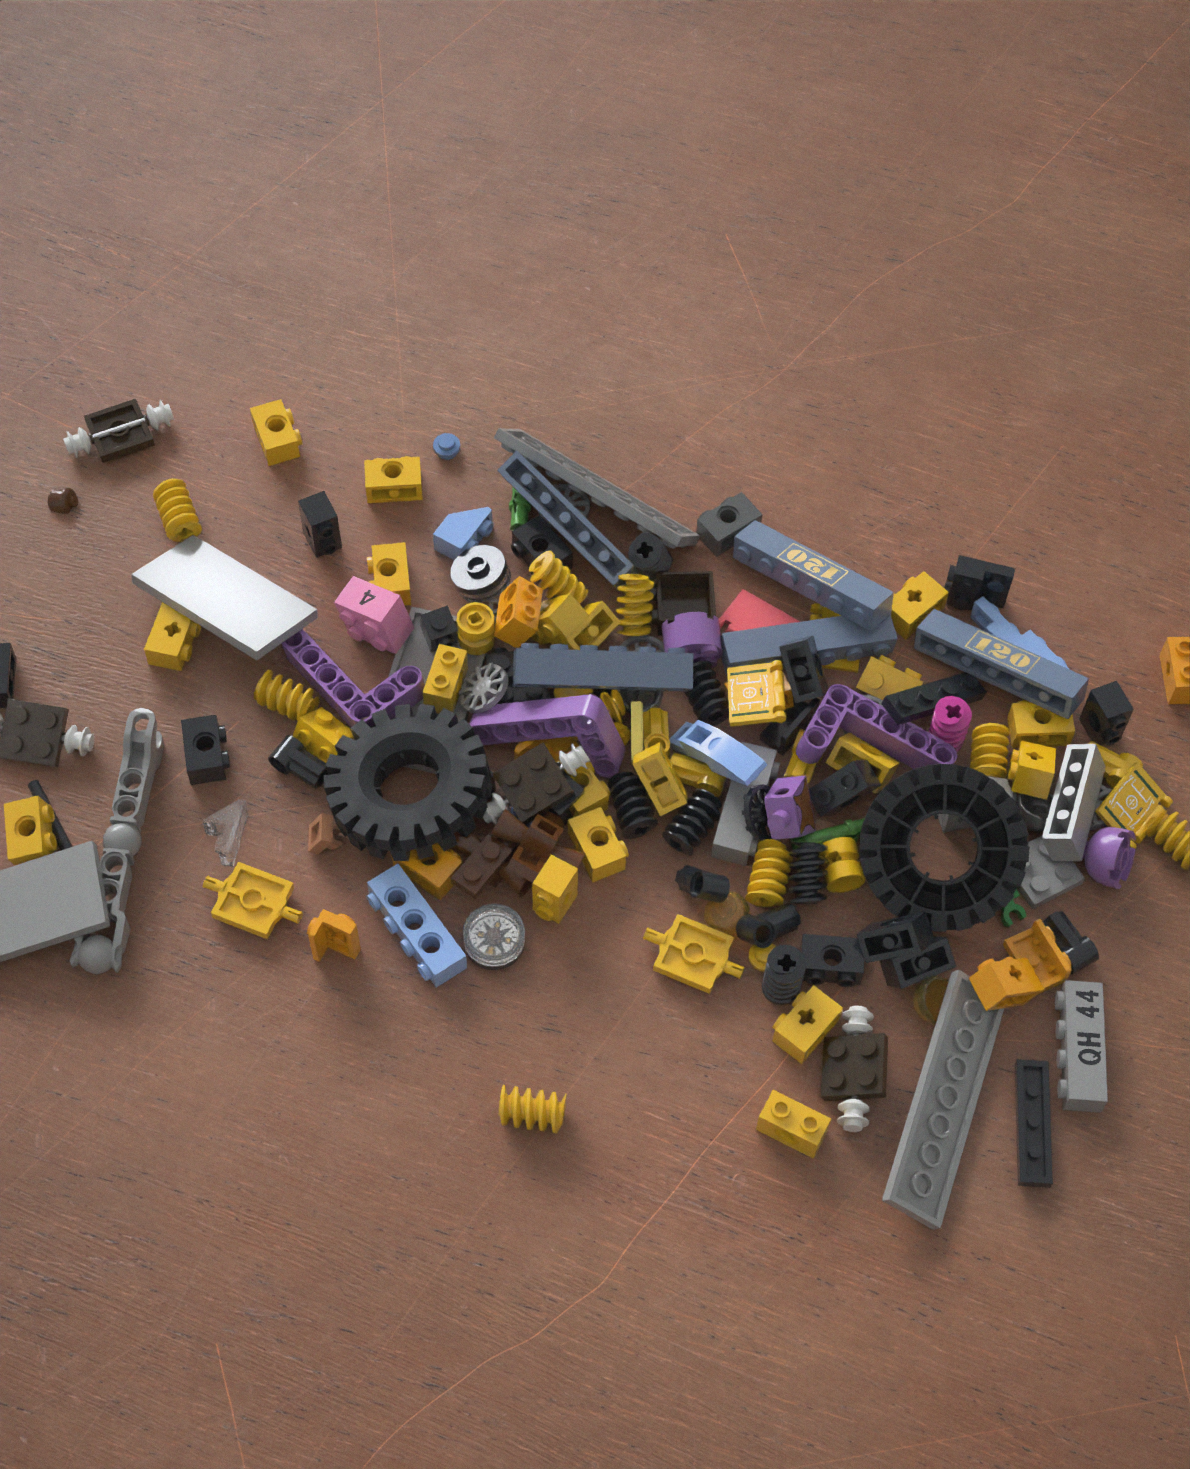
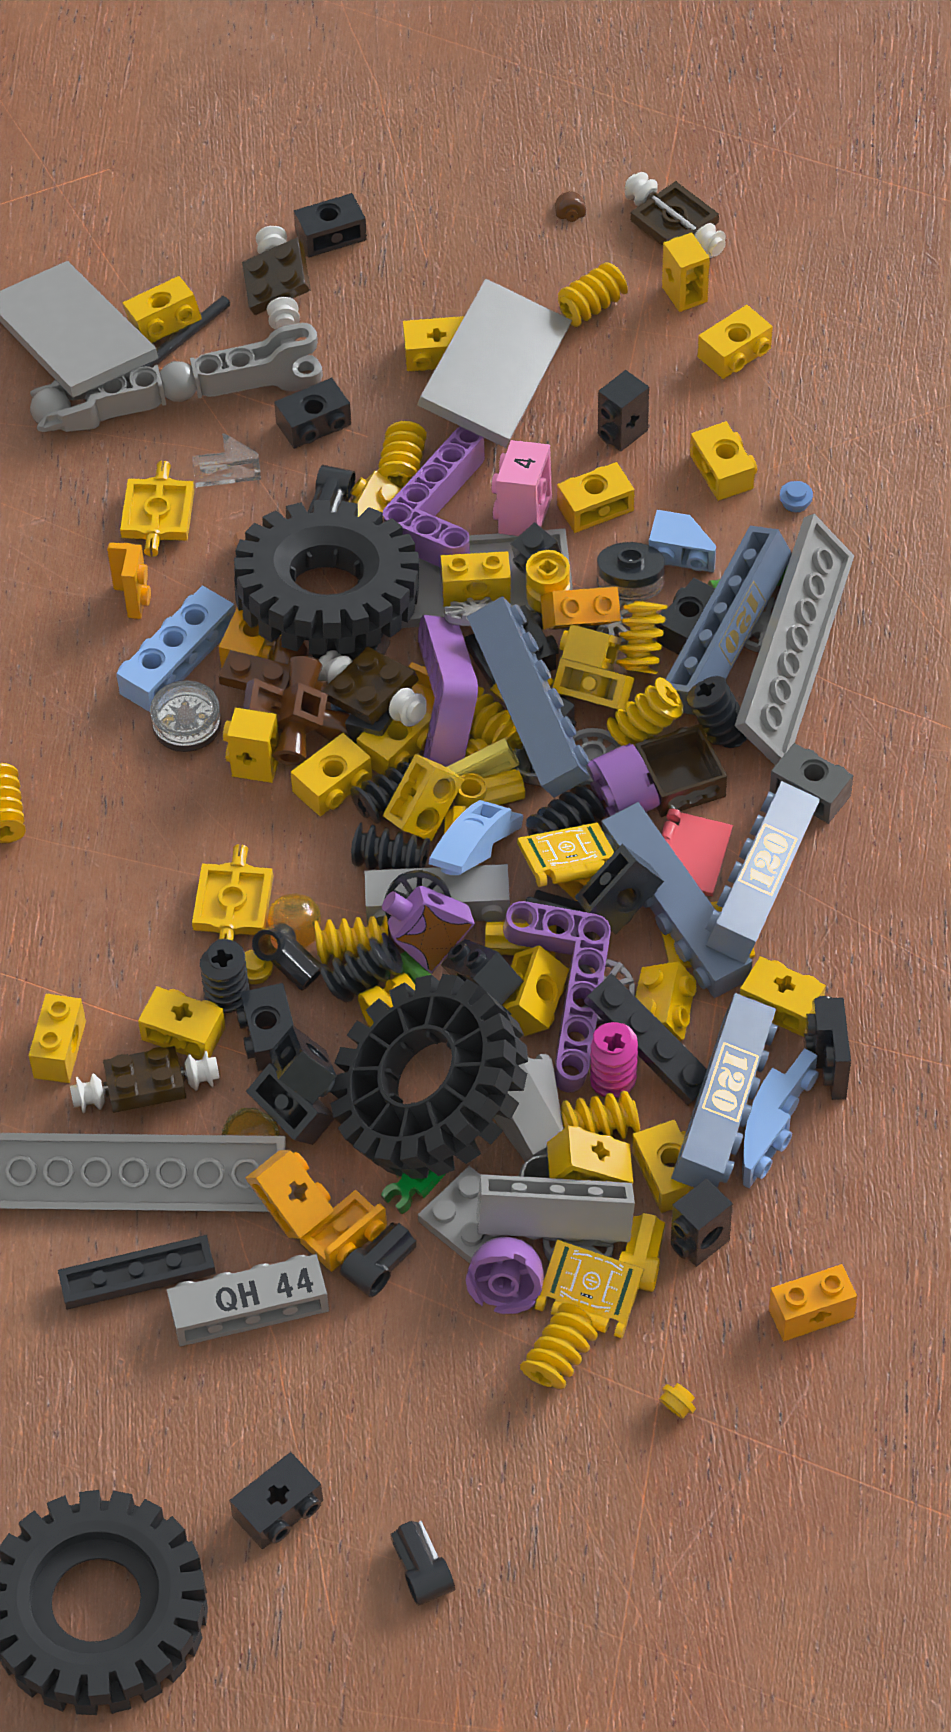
camera: 75 degrees right, 5 degrees down
black piece [675,865,730,903] -> none
none -> yellow brick [662,232,710,312]

